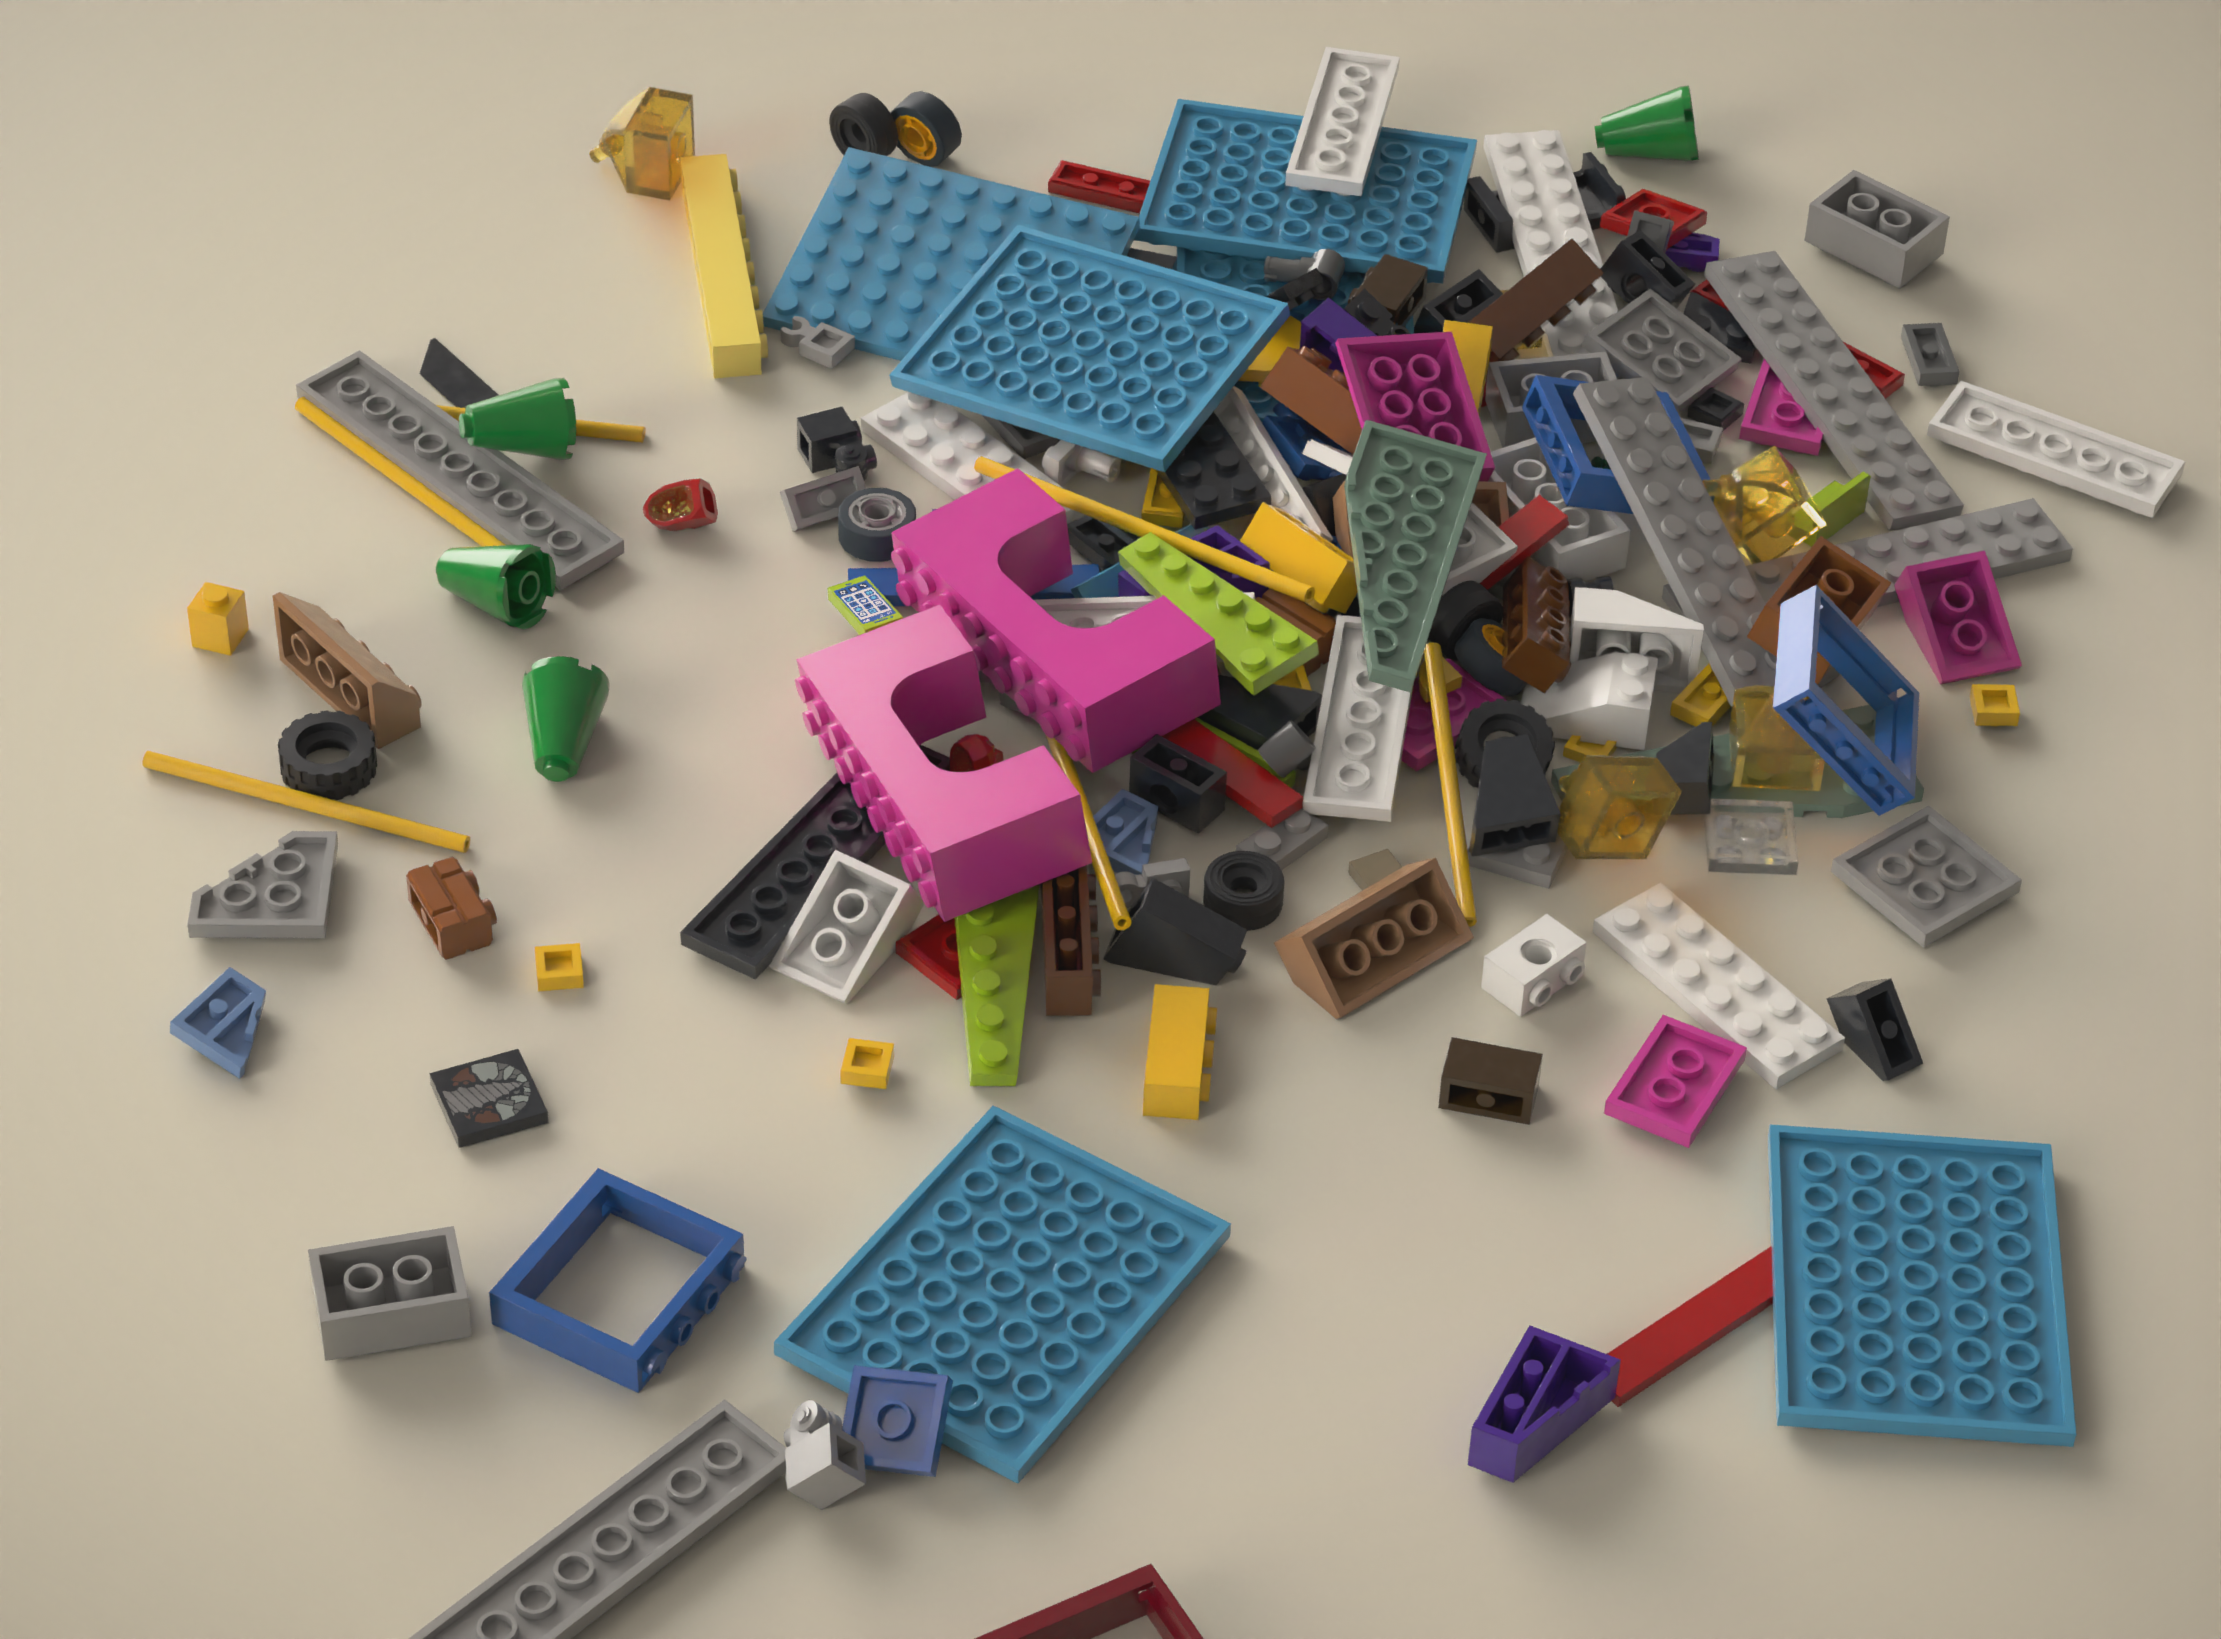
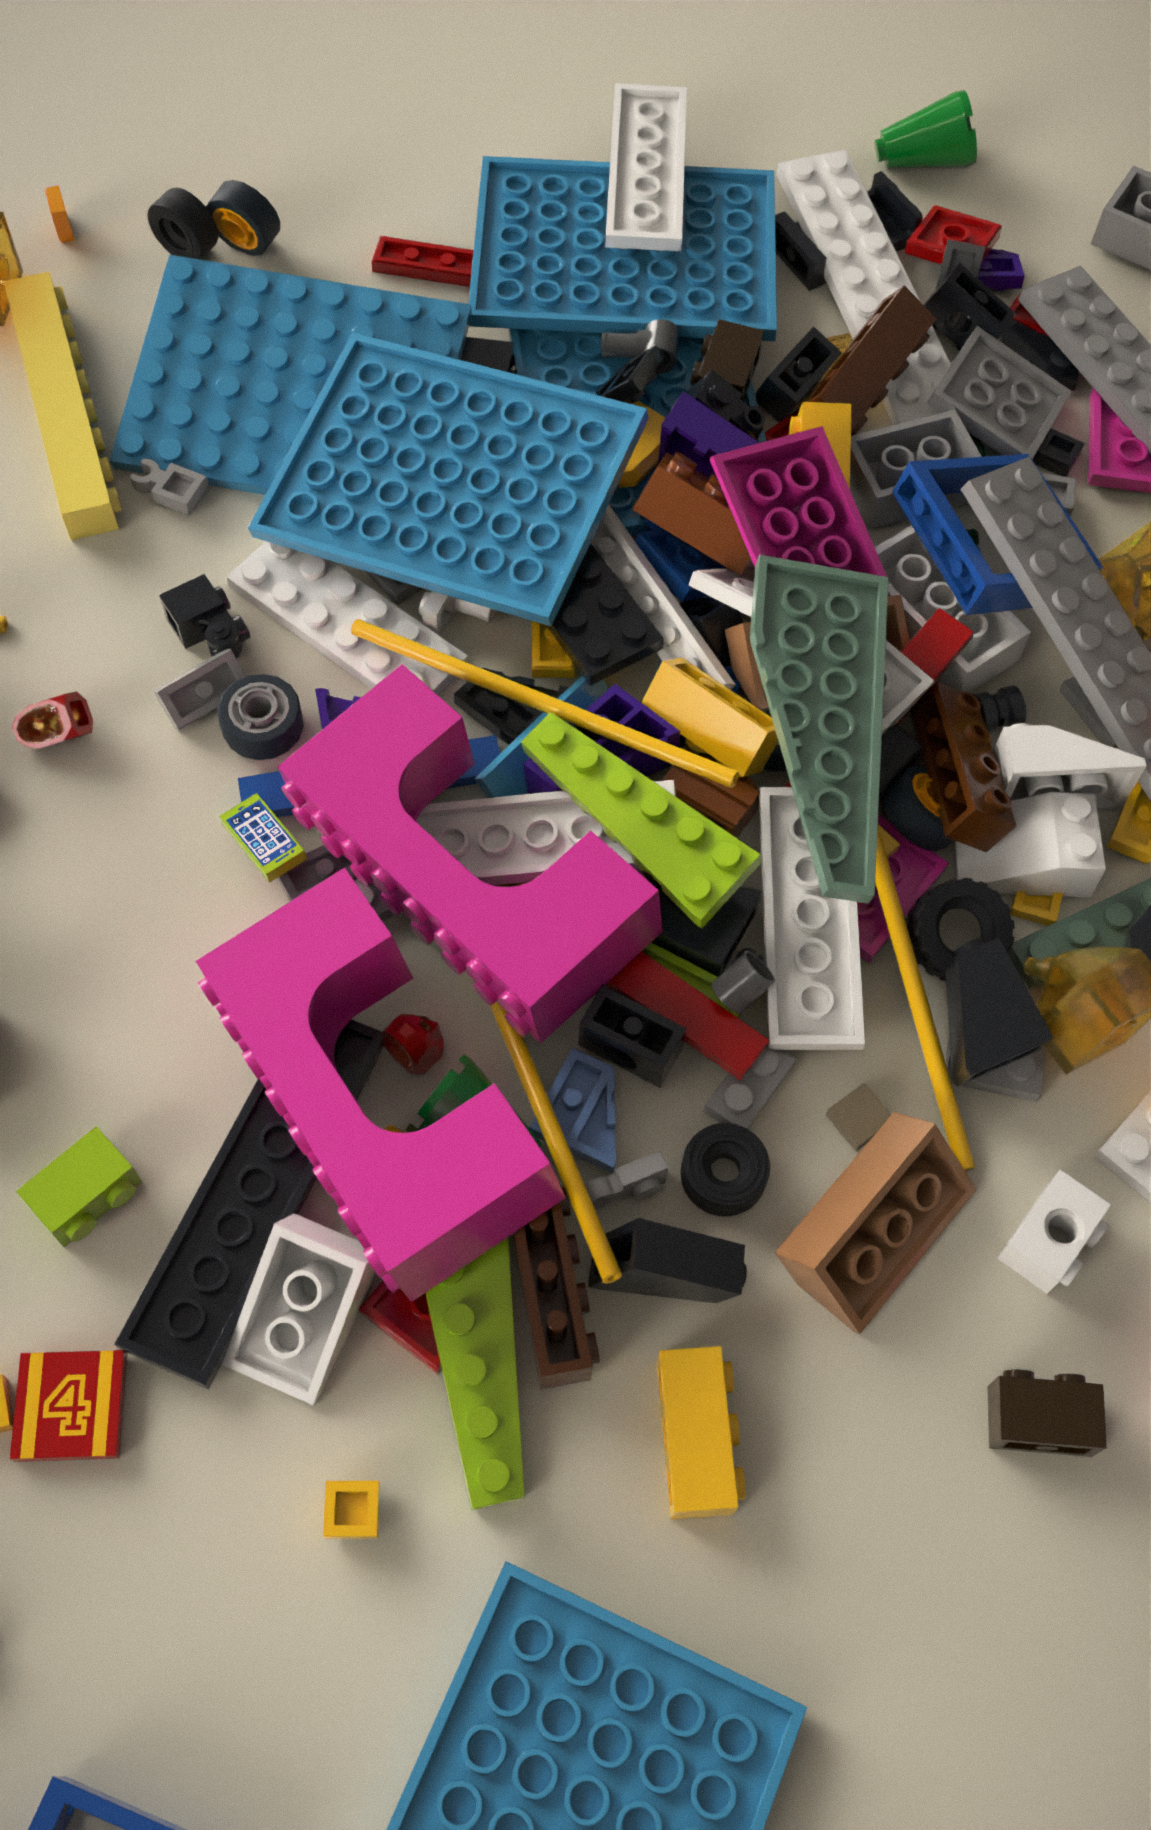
camera: 10 degrees left, 20 degrees up
none -> red tile [10,1350,128,1462]
none -> lime brick [16,1126,142,1247]
none -> light orange tile [45,185,74,243]

